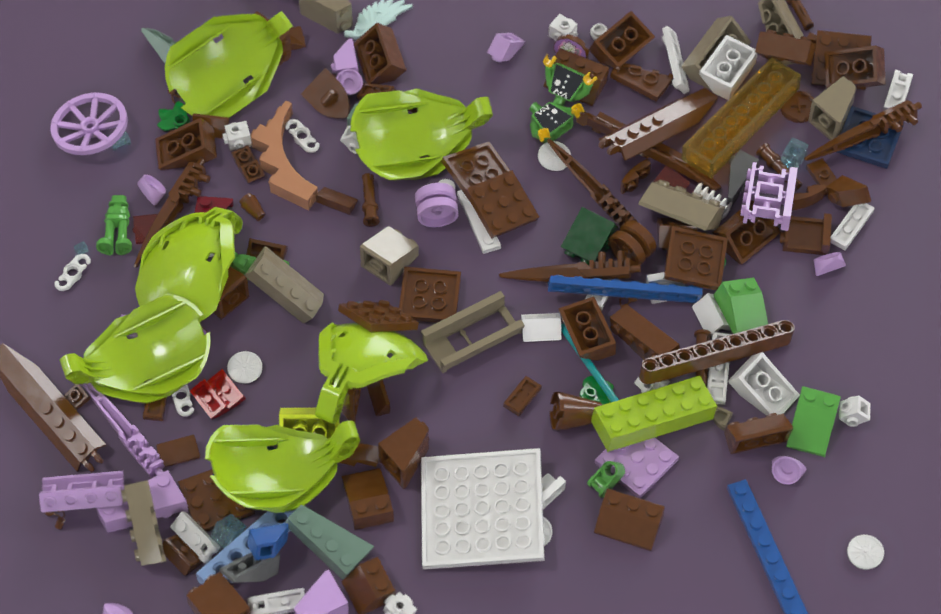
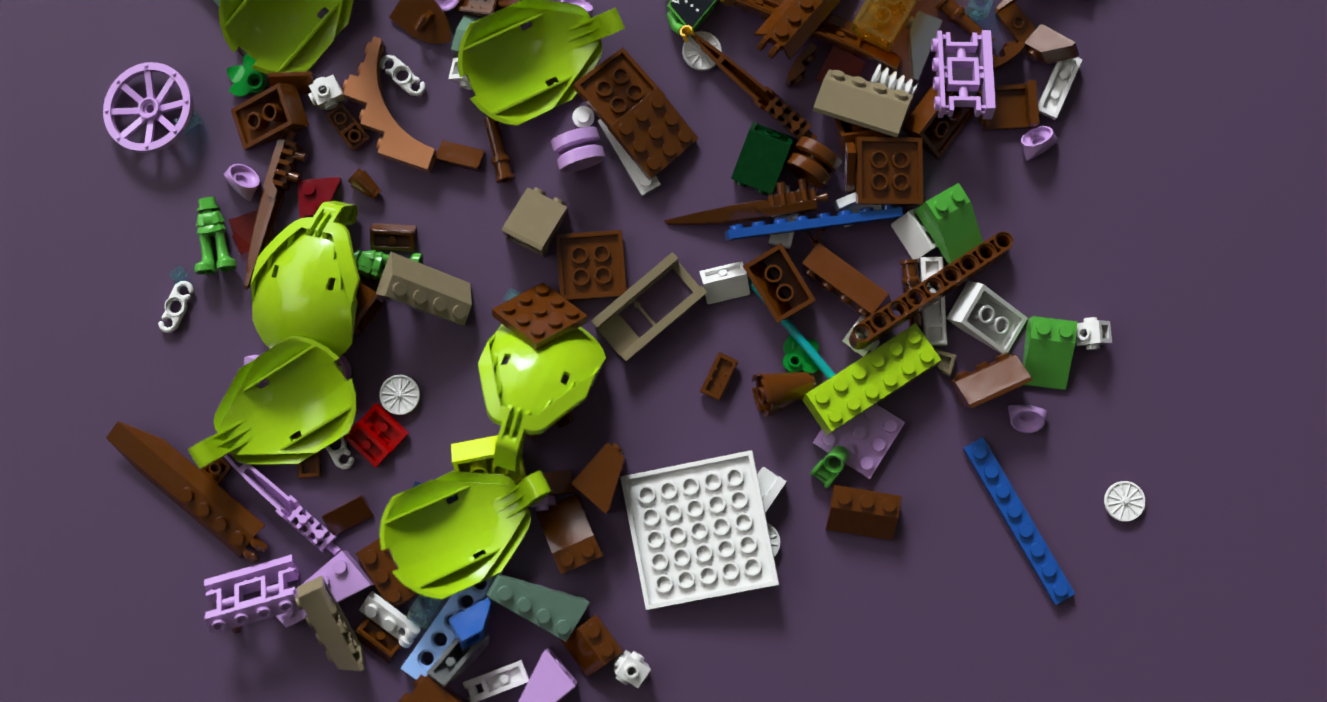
camera: 10 degrees left, 25 degrees up
none -> lavender plate [529,495,556,512]
none -> reddish brown tile [844,142,856,192]

